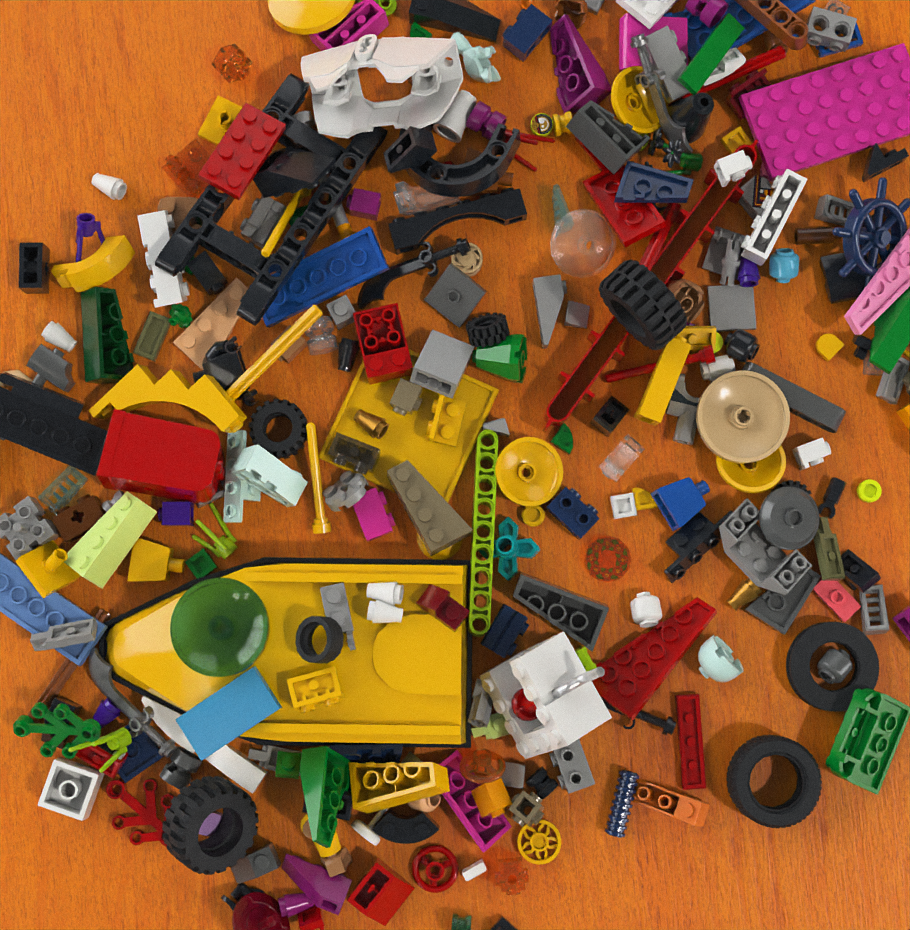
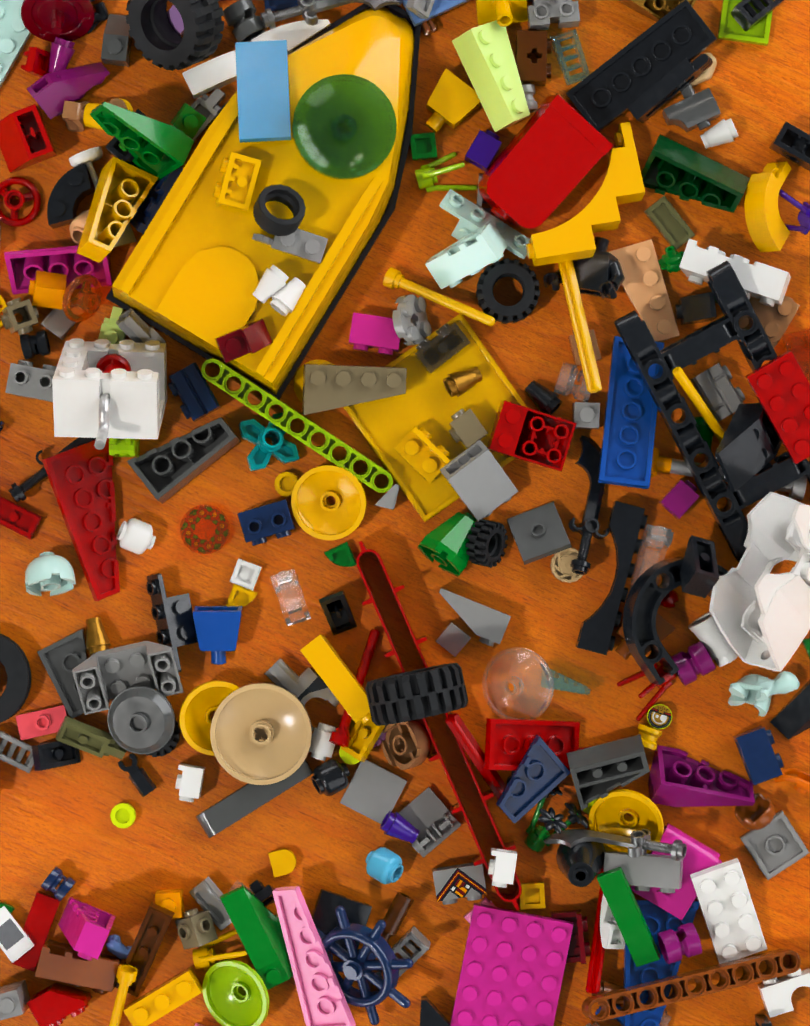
camera: 125 degrees right, 5 degrees up
light grey pin [719,238,742,286] -> none
white brick [741,169,807,266] -> none

